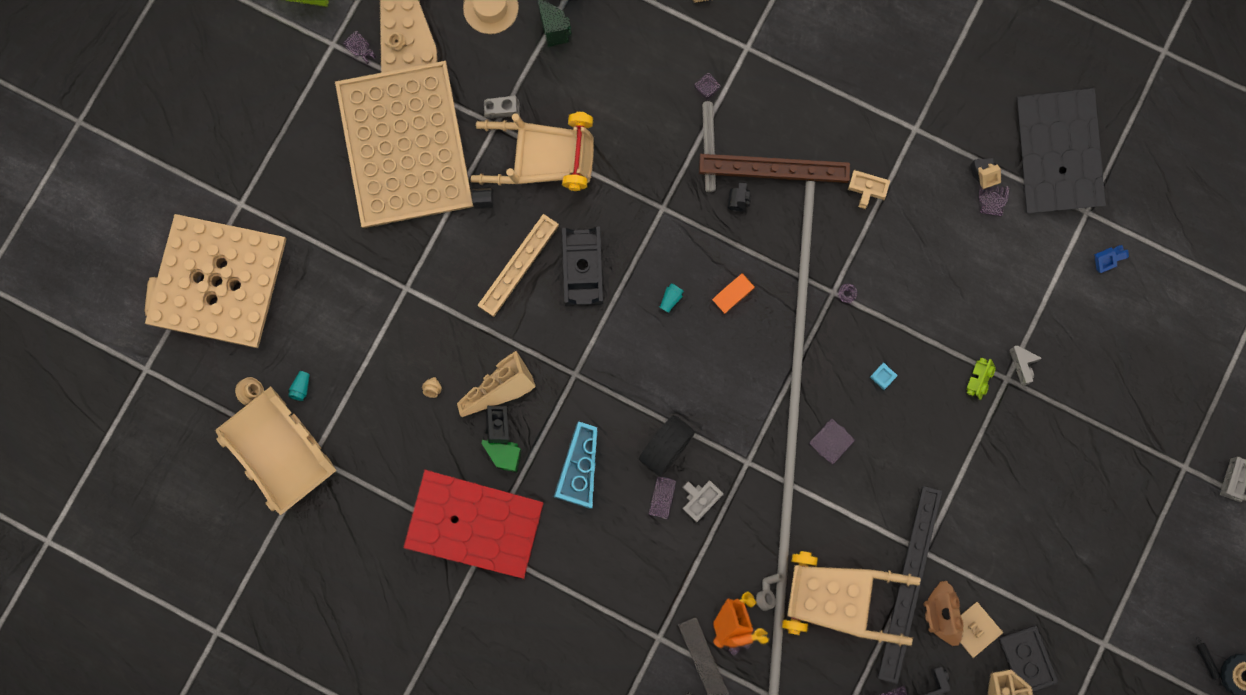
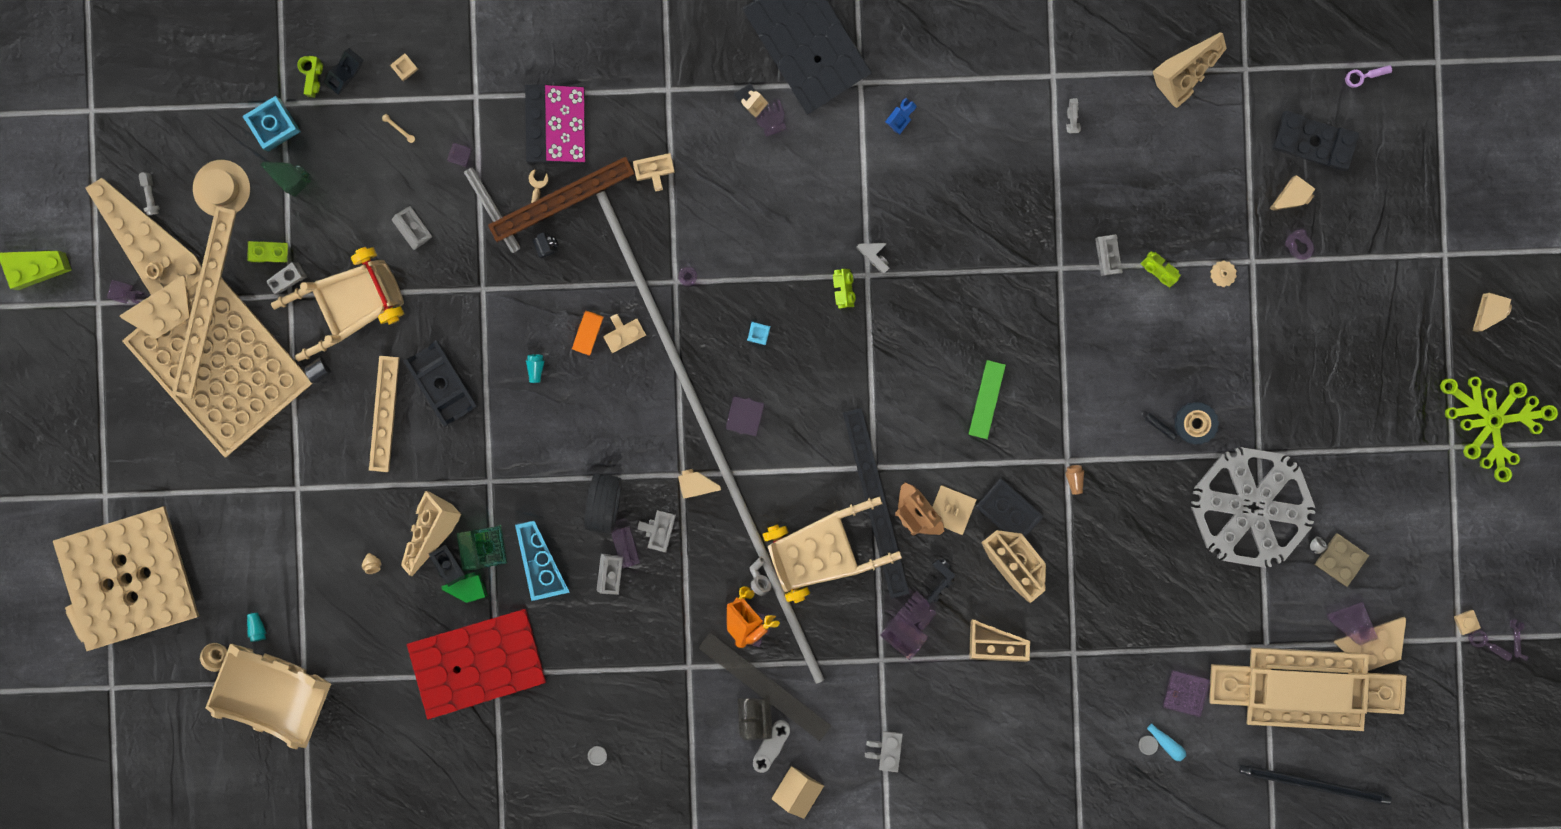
camera: 25 degrees left, 10 degrees up
none -> tan wing [120,275,190,339]
none -> tan plate [172,206,237,399]
none -> lime plate [247,241,288,263]
none -> tan hinge [382,114,415,143]
none -> light grey slope [392,206,432,250]
none -> clear green slope [457,525,507,571]
none -> slope [525,84,586,164]
none -> tan piece [529,169,549,203]
none -> light grey piece [588,746,607,766]
none -> light grey slope [597,554,623,595]
none -> tan plate [603,314,646,353]
none -> tan slope [678,469,721,499]
none -> bright green tile [968,360,1005,439]
none -> medium nougat cone [1065,465,1084,494]

